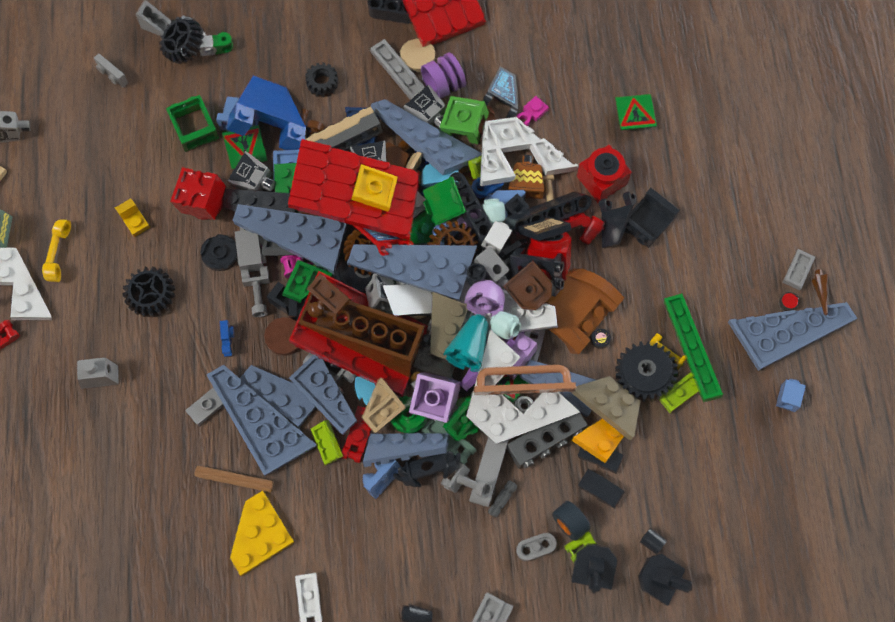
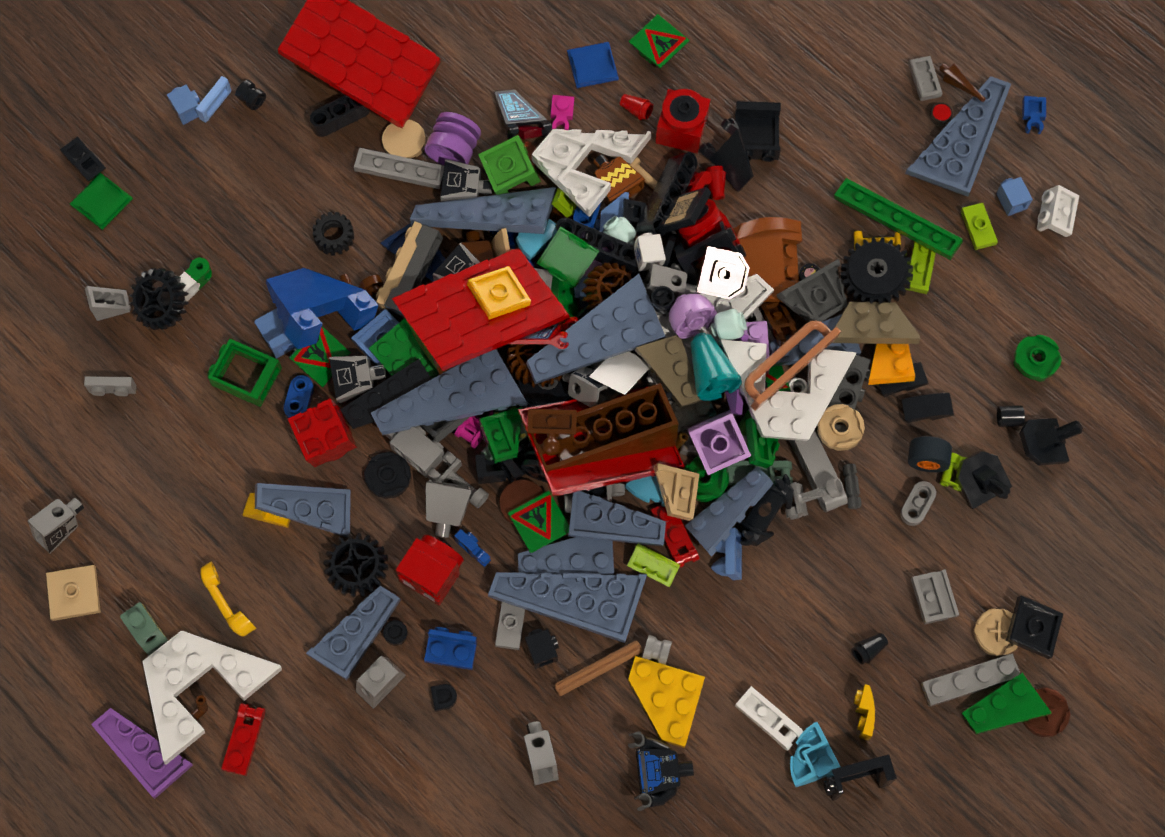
camera: 40 degrees left, 0 degrees up
none -> sand blue wing [255,483,351,537]
none -> blue plate [284,375,314,418]
none -> sand blue wing [306,586,401,680]
none -> black tile [383,620,408,646]
none -> red piece [396,535,464,606]
none -> blue bracket [424,627,477,670]
none -> light grey torso [426,480,473,538]
none -> black tile [431,684,457,712]
none -> green piece [508,491,570,553]
none -> dark red tile [516,125,542,140]
none -> light grey torso [524,721,559,785]
none -> black brick [525,629,559,669]
none -> blue piece [567,42,619,88]
none -> red cone [620,94,654,120]
none -> torso [628,732,694,811]
none -> light grey wheel [642,635,672,665]
none -> reddish brown hinge [760,302,800,347]
none -> dark grey wing [776,259,847,322]
none -> tan tile [817,404,865,451]
none -> lime plate [961,203,998,250]
none -> green plate [1013,335,1062,382]
none -> blue plate [1022,96,1046,134]
none -> white bracket [1037,185,1079,237]

